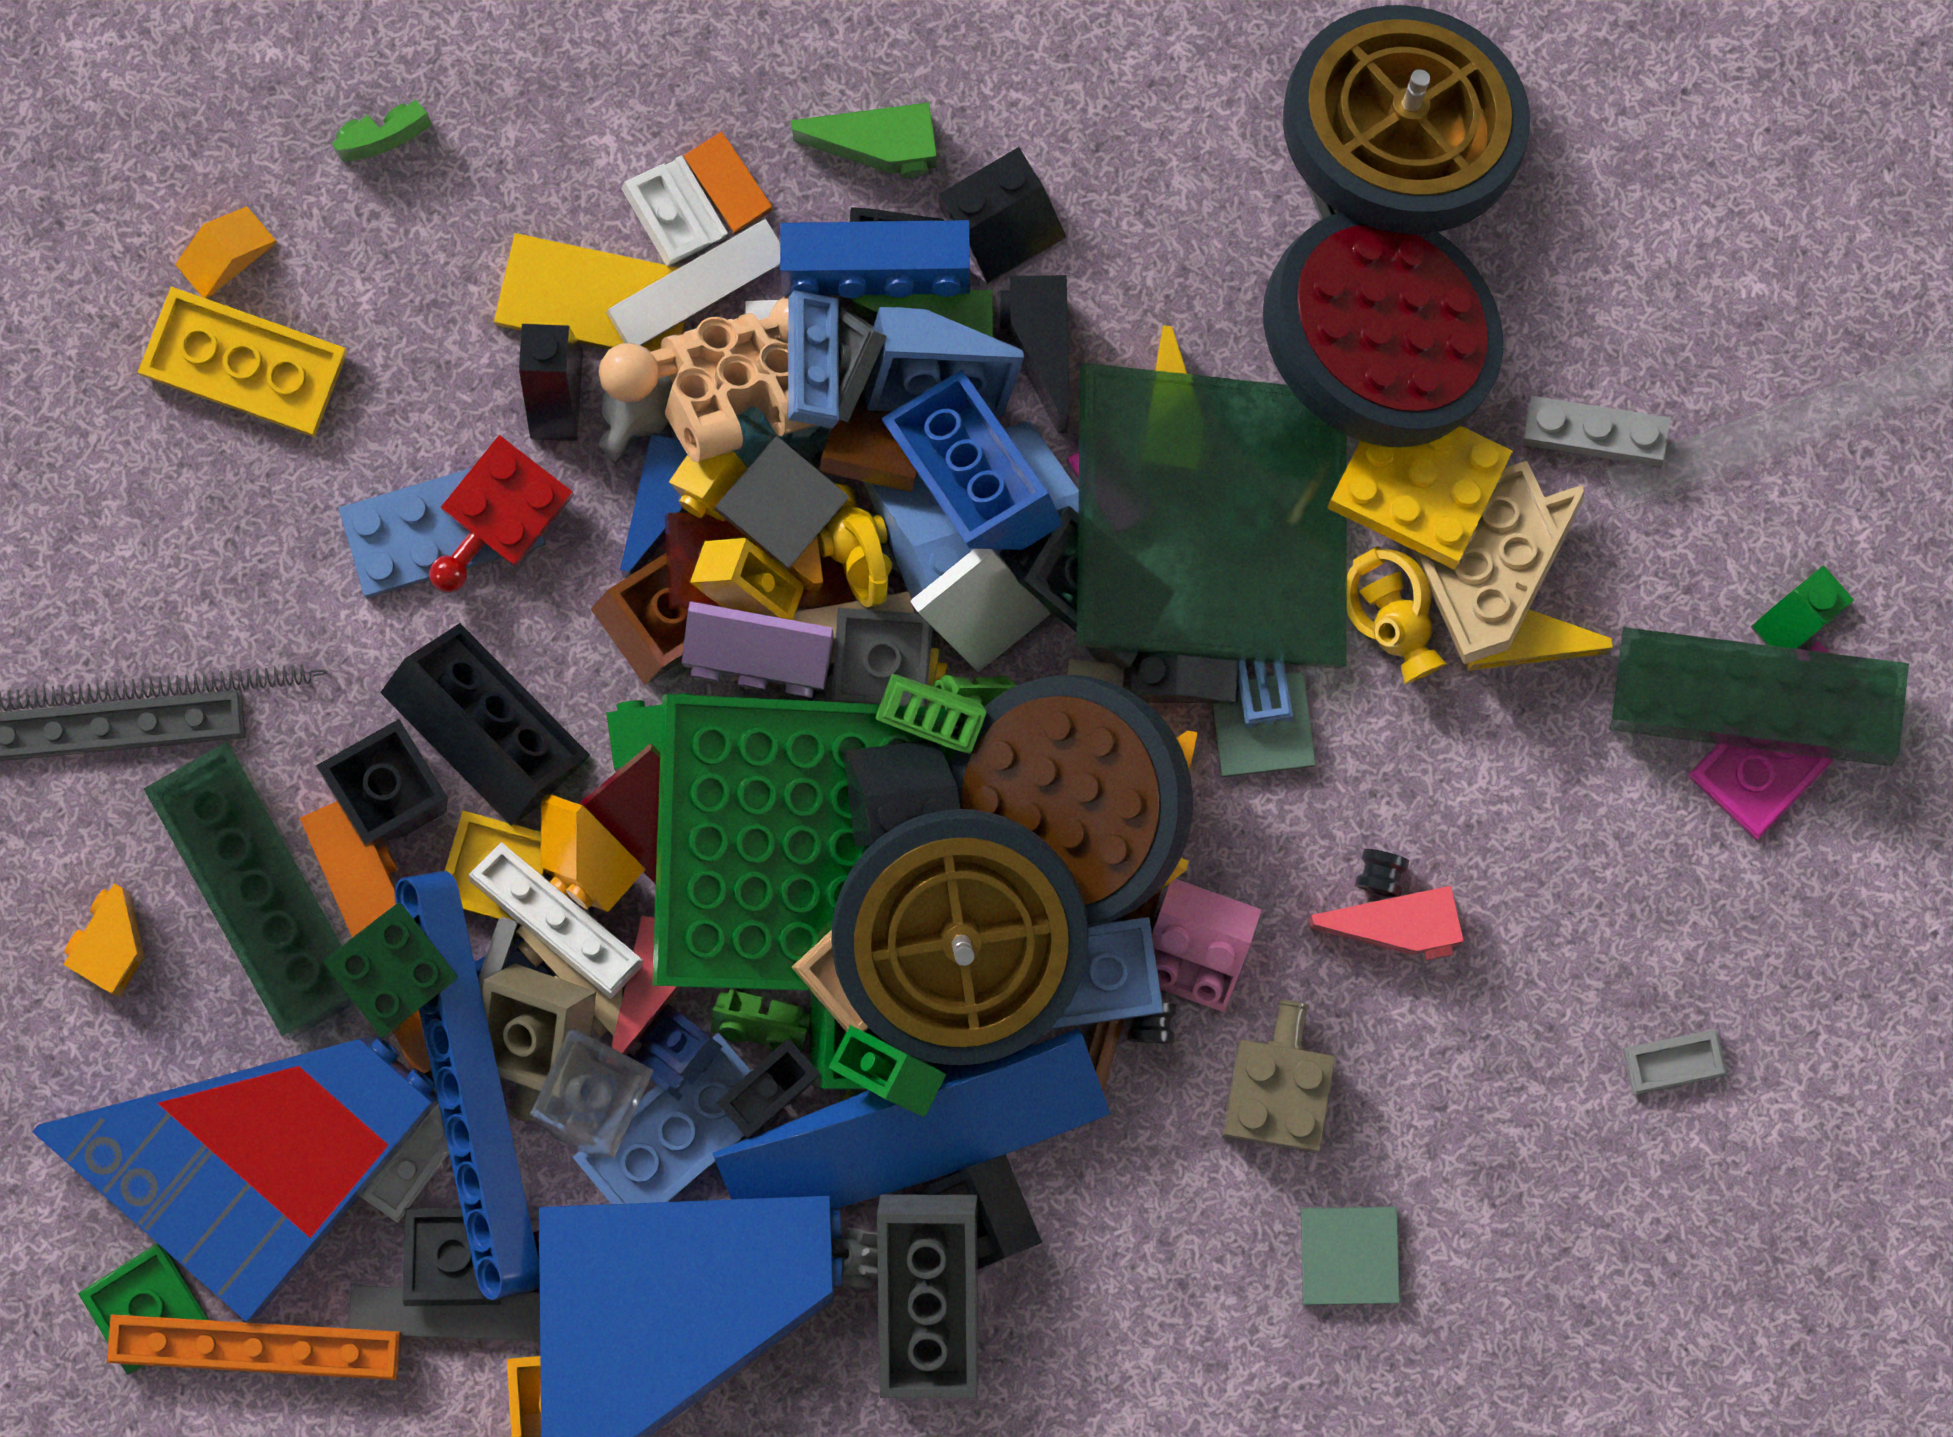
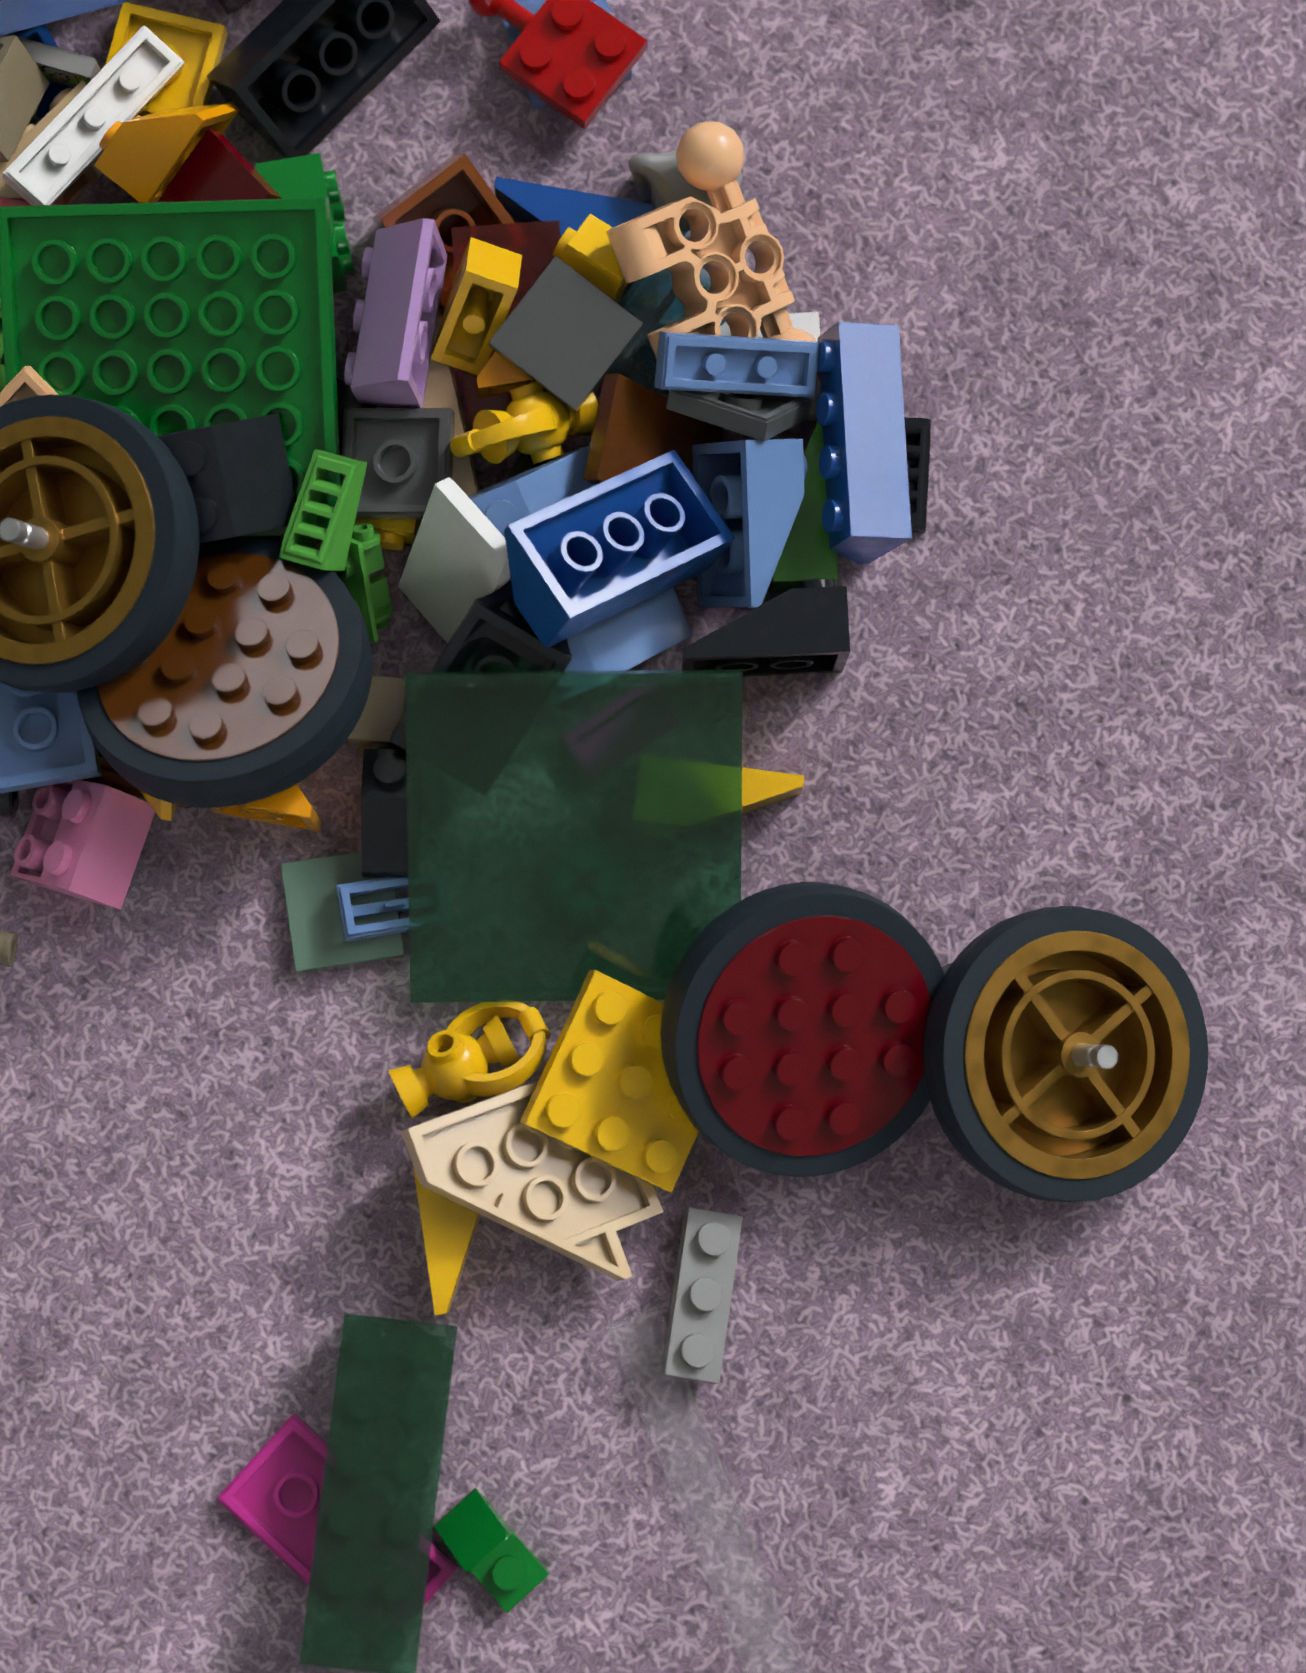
camera: 85 degrees right, 0 degrees up
yellow tile [494,233,687,352] -> none
black slope [519,324,583,441] -> none
white tile [606,219,780,346] -> none
white plate [621,155,728,267] -> none
orange tile [683,131,773,235] -> none
bright green slope [791,102,937,178] -> none
black slope [939,147,1066,284] -> none
coral slope [1308,886,1464,961] -> none
black wheel [1355,849,1410,898] -> none

